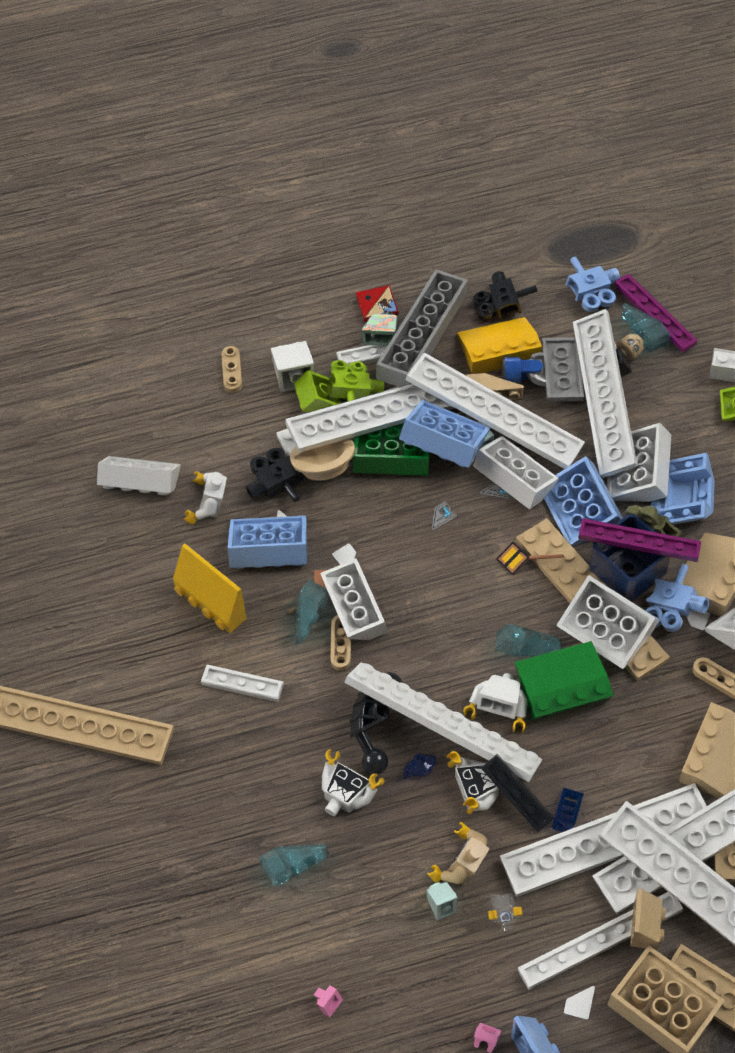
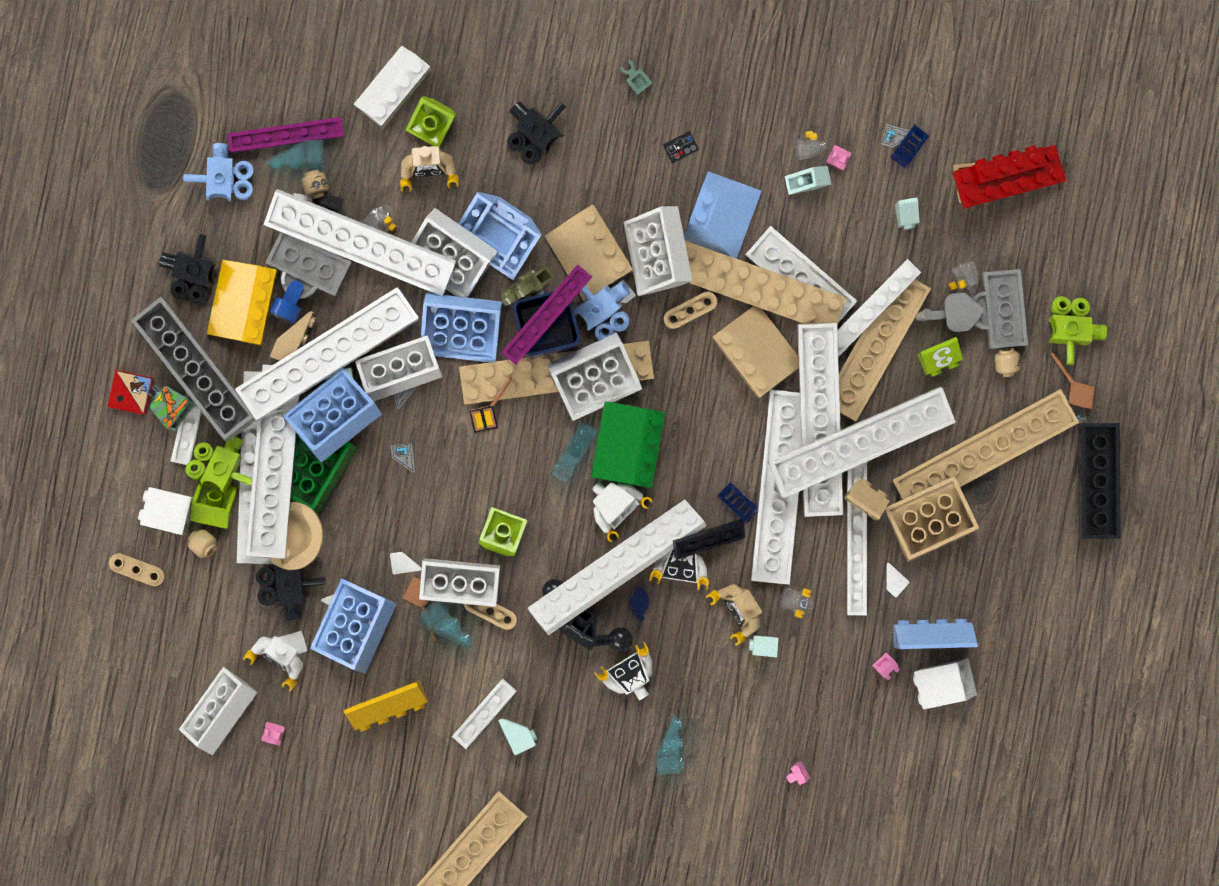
camera: 70 degrees left, 30 degrees up
none -> tan head [188,530,217,558]
none -> bright pink tile [261,722,286,746]
none -> white sticker [278,631,307,654]
none -> clear piece [362,204,397,232]
none -> tan torso [400,146,459,192]
none -> lime slope [478,507,528,556]
none -> light aqua slope [498,718,538,755]

